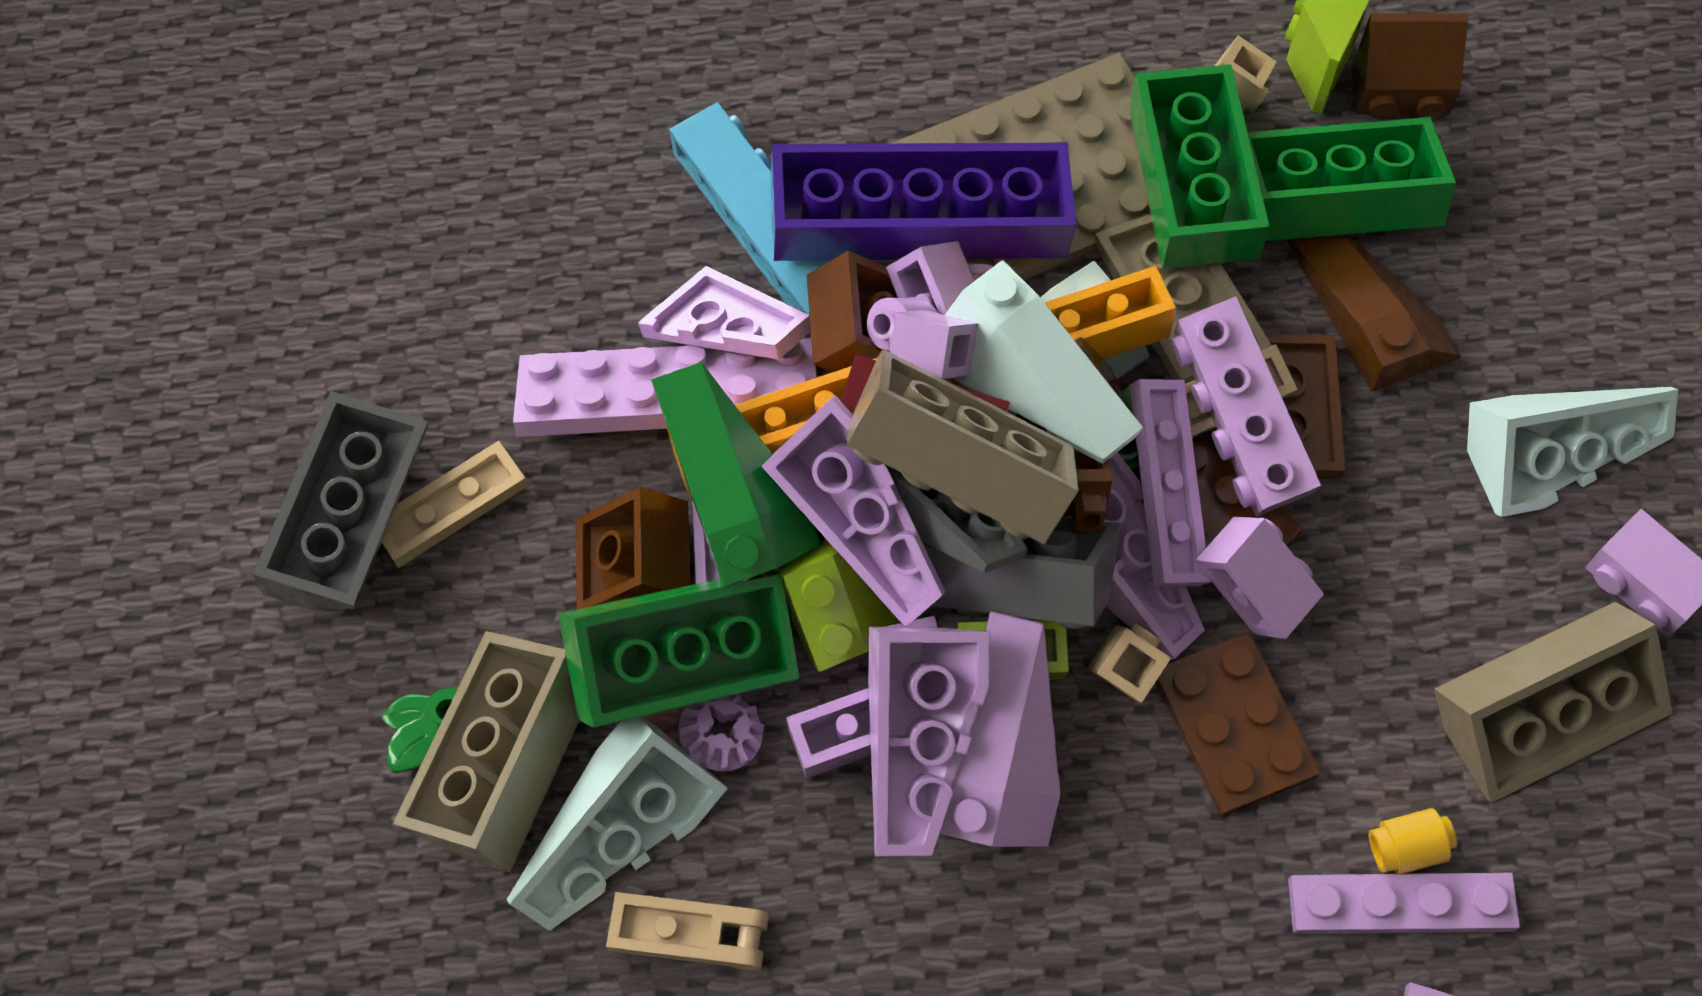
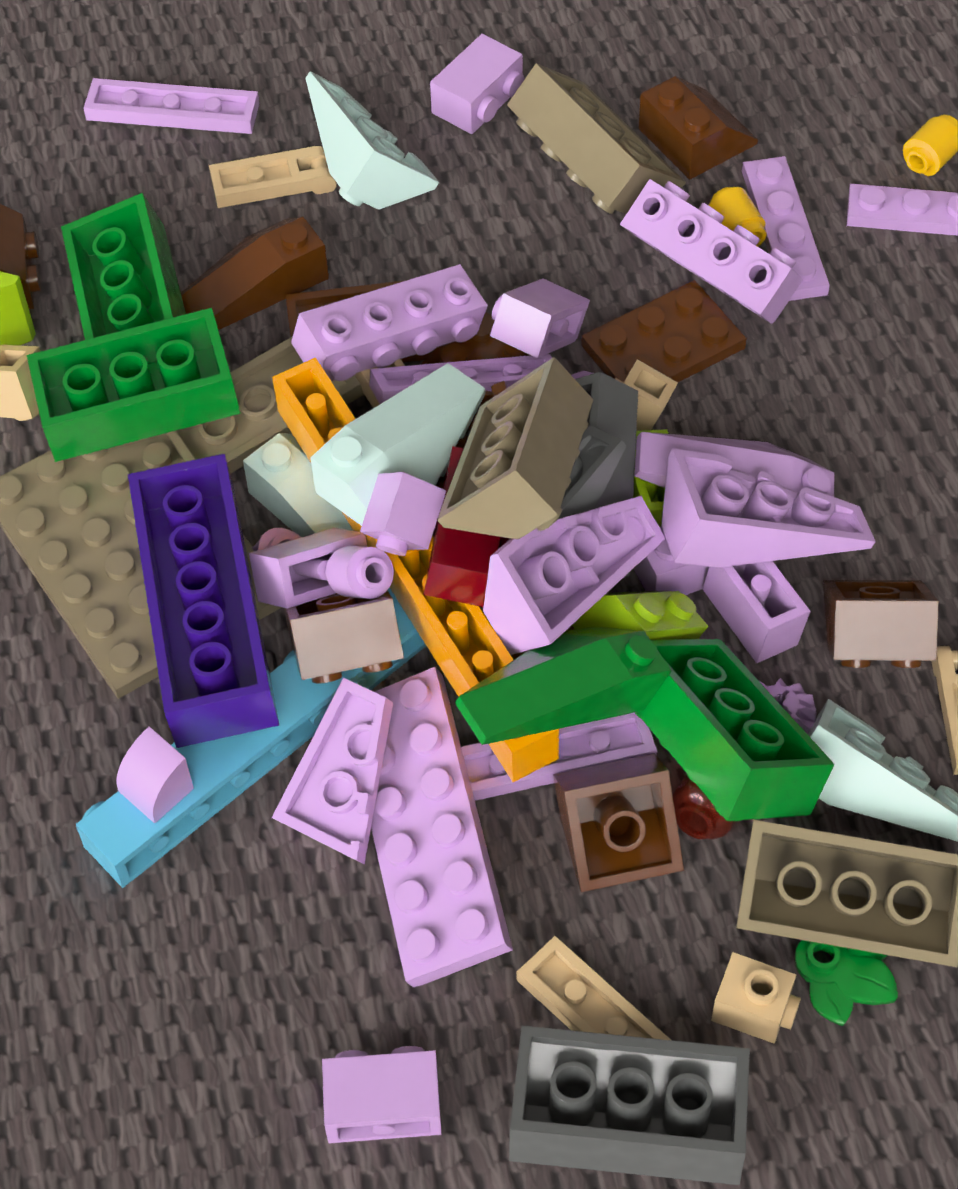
camera: 100 degrees left, 10 degrees down
none -> lavender plate [84,78,259,134]
none -> lavender brick [117,727,194,823]
none -> tan plate [209,146,337,208]
none -> lavender brick [322,1046,442,1143]
none -> lavender brick [620,179,803,324]
none -> reddish brown slope [639,76,758,180]
none -> tan brick [711,952,801,1044]
none -> slope [823,580,939,668]

